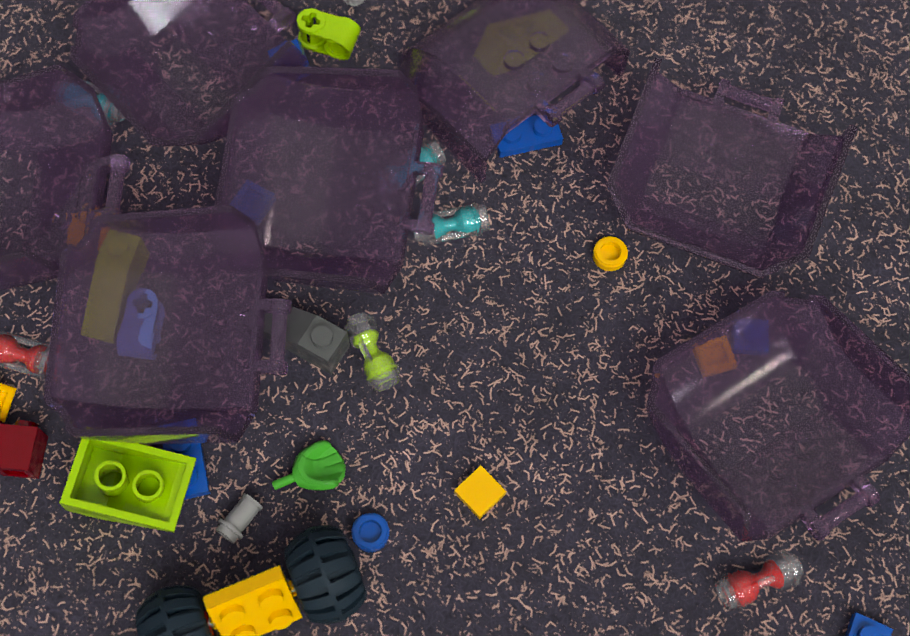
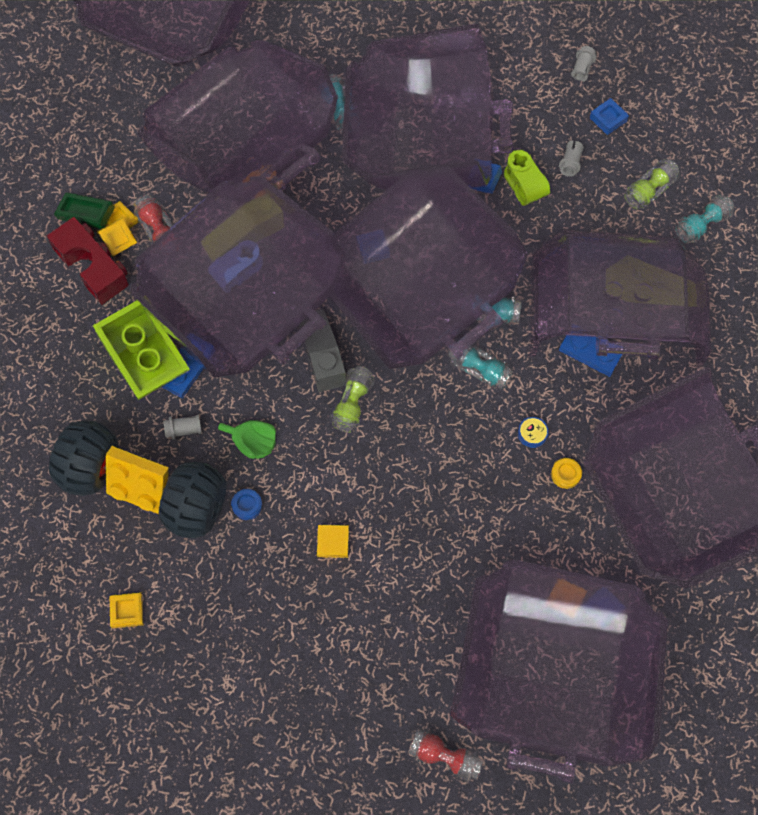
camera: 45 degrees right, 0 degrees up
none -> light yellow tile [518,417,548,448]

